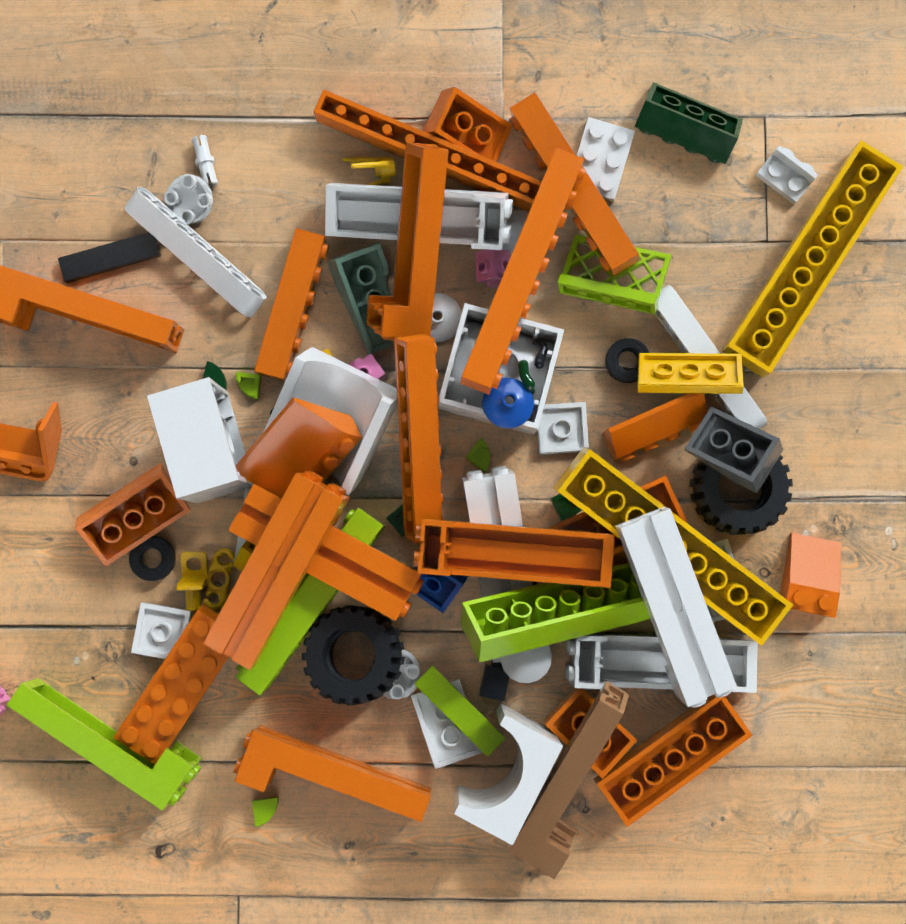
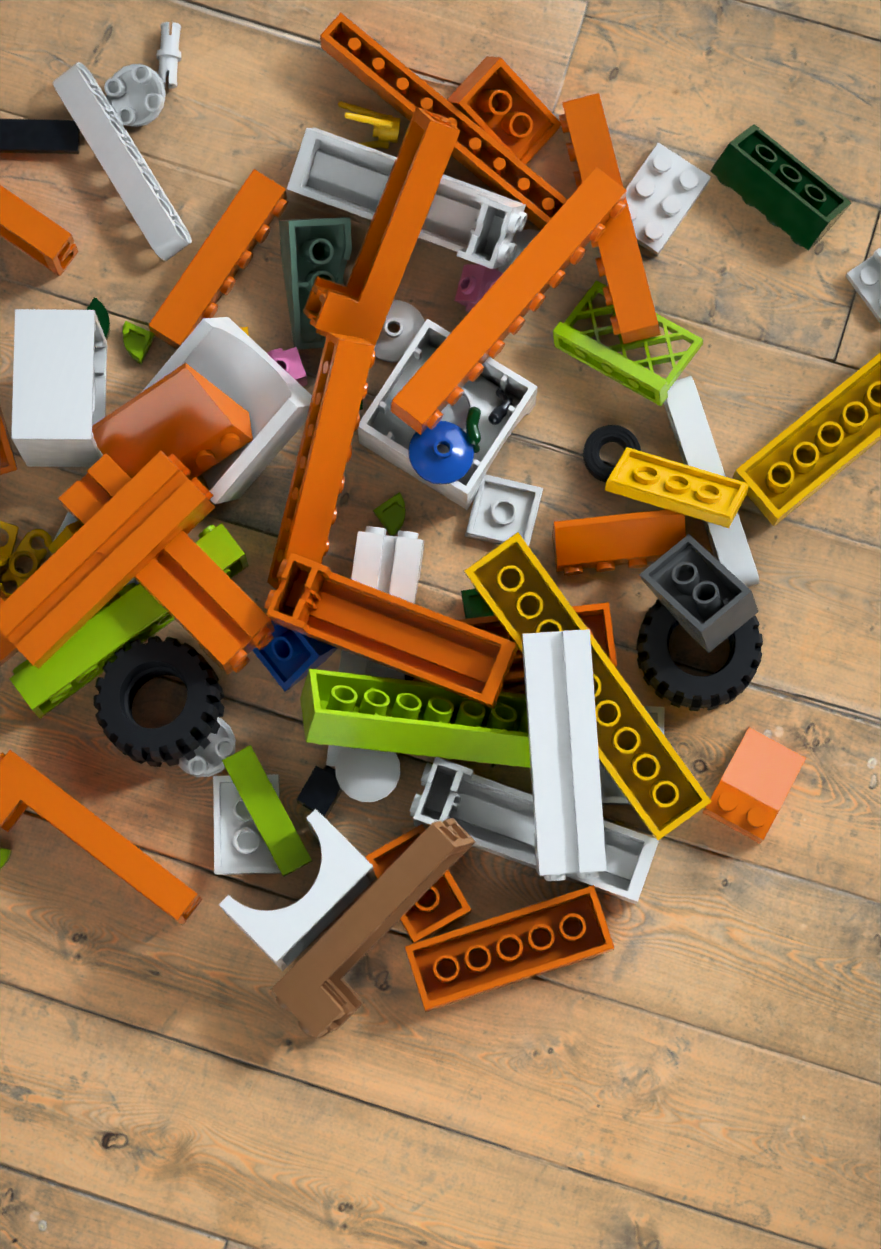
camera: 20 degrees right, 5 degrees down
dark green tile [386,504,404,537] -> none

